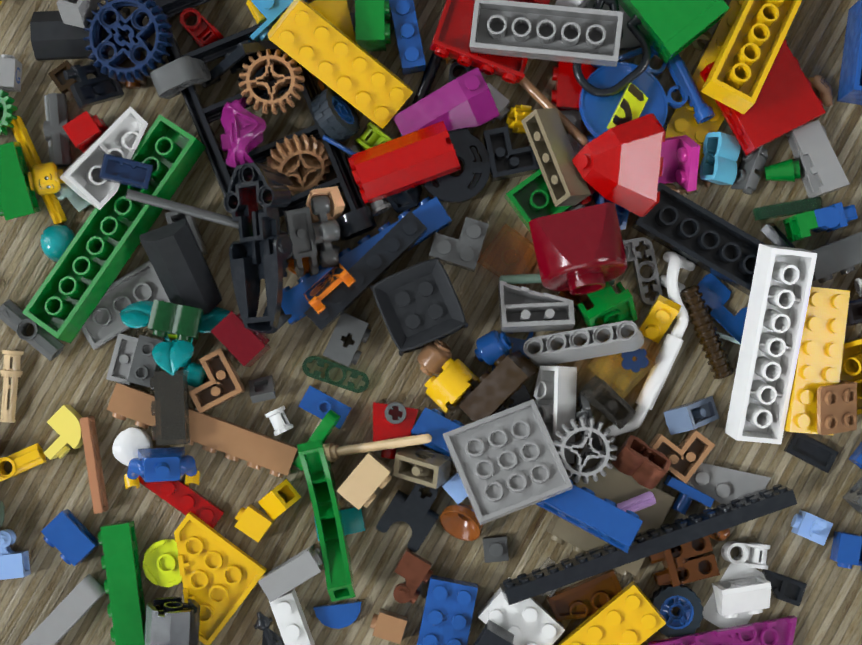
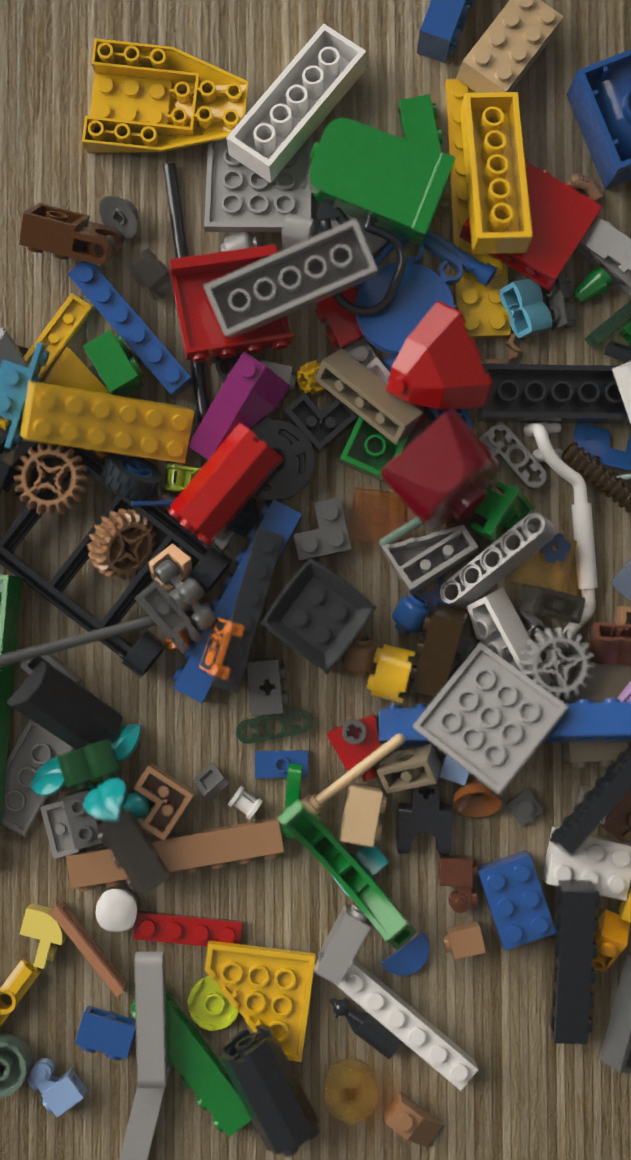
camera: 30 degrees left, 0 degrees up
blue torso [124,447,200,489] -> none
dark red brick [211,311,271,367] -> none
magenta piece [221,97,266,168] -> none
black piece [224,162,293,334] -> none
yellow brick [234,504,275,543] -> none
yellow brick [258,479,301,520] -> none
medium nougat piece [519,77,589,146] -> none
slope [607,82,648,129] -> none
yellow plate [639,295,681,343] -> none
dark pink bracket [658,135,700,192] -> none
none -> light grey beam [135,951,168,1088]

